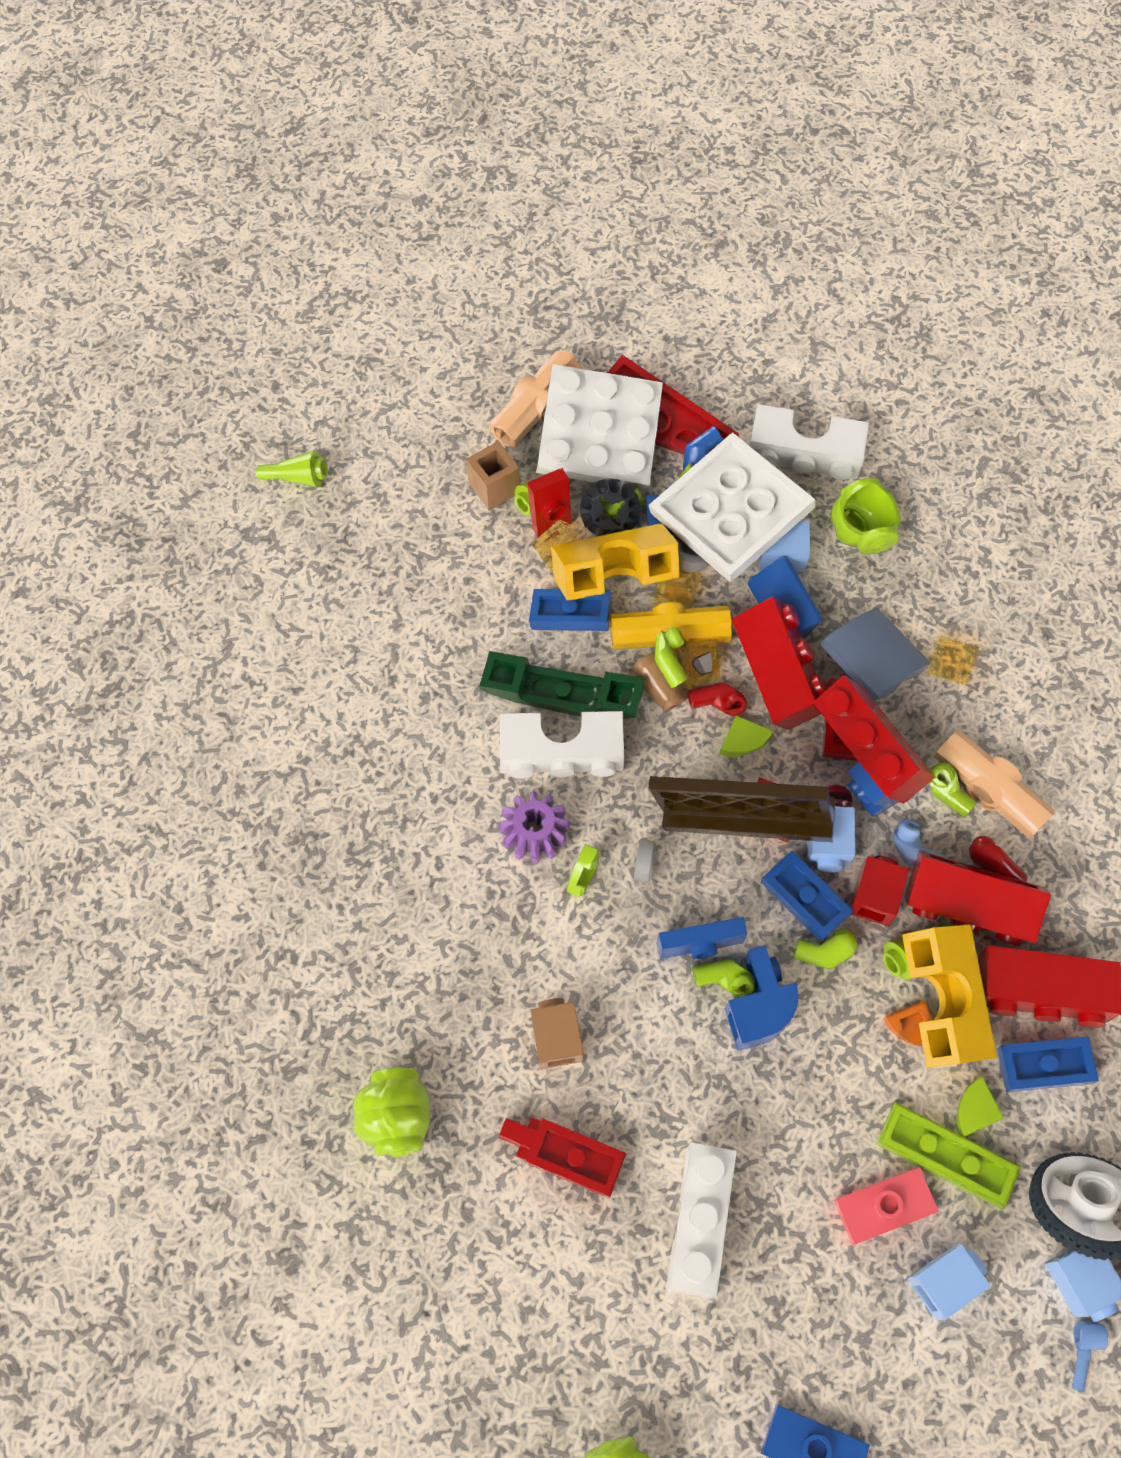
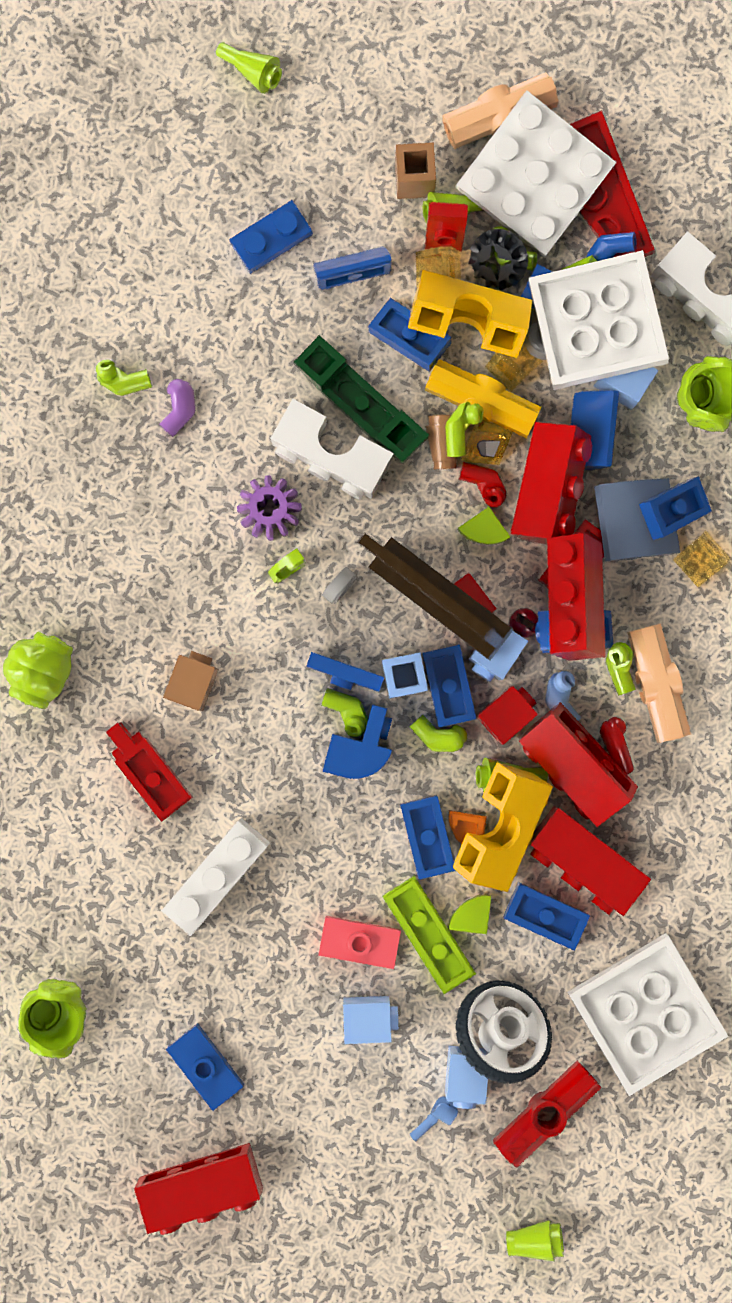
camera: 30 degrees right, 20 degrees up
none -> lime arm [95,359,152,396]
none -> medium lavender arm [159,379,196,437]
none -> blue plate [229,200,313,274]
none -> blue slope [313,247,392,290]
none -> light blue brick [382,652,428,699]
none -> blue plate [400,795,456,880]
none -> blue plate [639,476,712,540]

